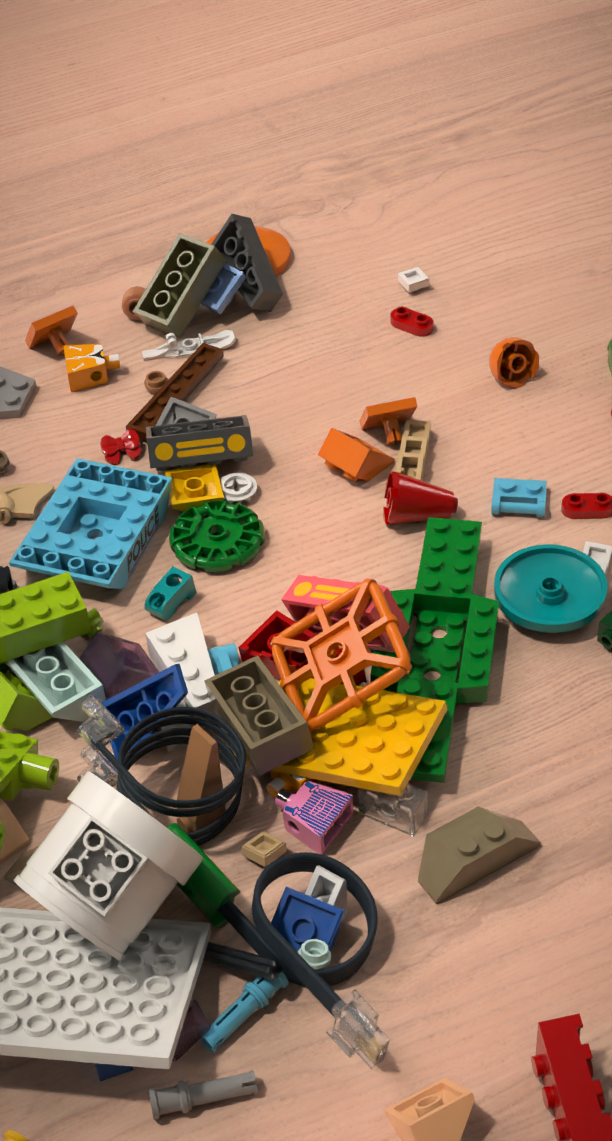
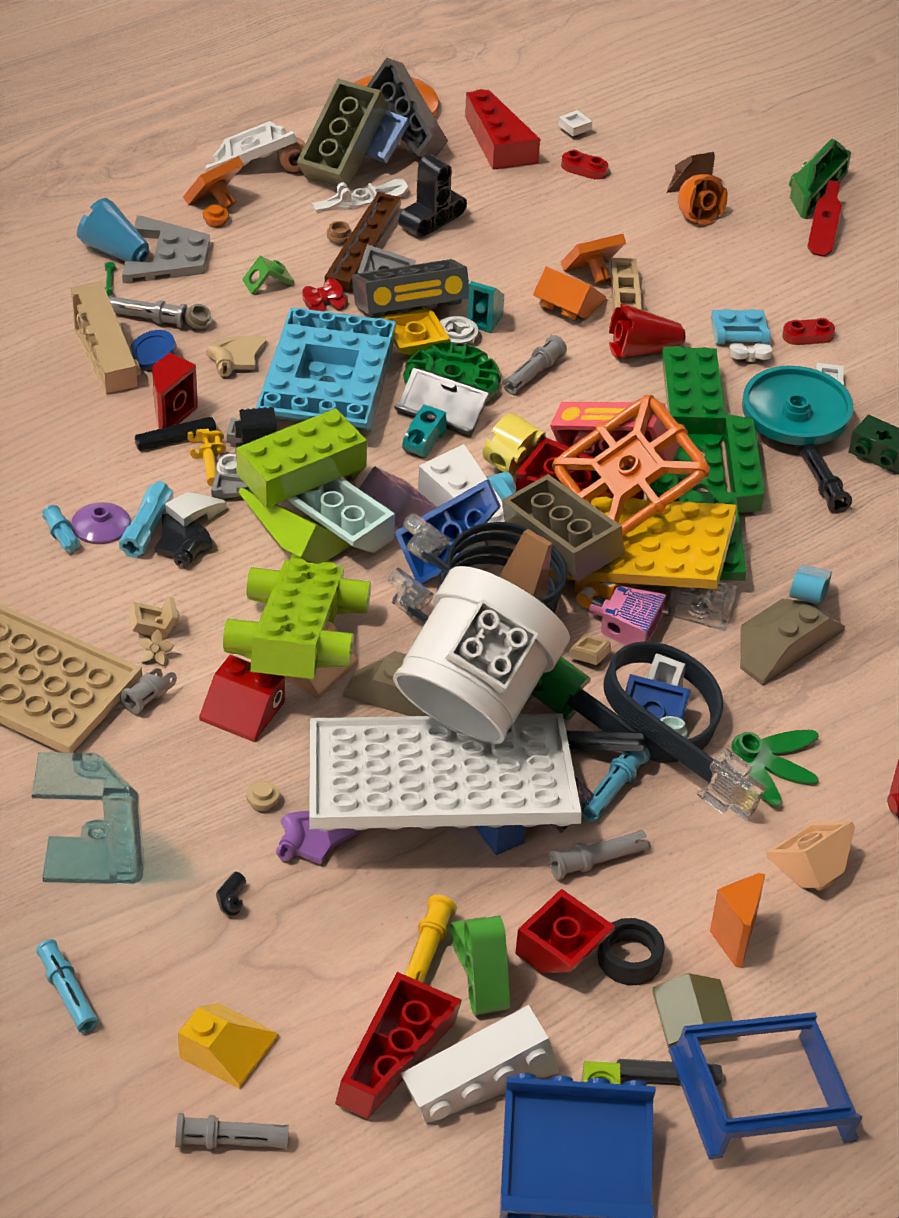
camera: 15 degrees left, 0 degrees up
light orange torso [63,344,120,392] -> none
none -> orange plate [203,205,228,227]
none -> white wing [206,121,297,171]
none -> bright green bracket [242,256,295,295]
none -> door [394,366,490,437]
none -> black beam [398,154,467,238]
none -> red wedge [465,89,541,170]
none -> teal slope [467,281,504,333]
none -> light yellow brick [482,413,546,480]
none -> light grey pin [502,335,567,394]
none -> reddish brown slope [666,152,715,193]
none -> white piece [729,343,772,362]
none -> green plant [731,730,819,806]
none -> medium azure beam [789,564,832,605]
none -> black pin [801,444,852,514]

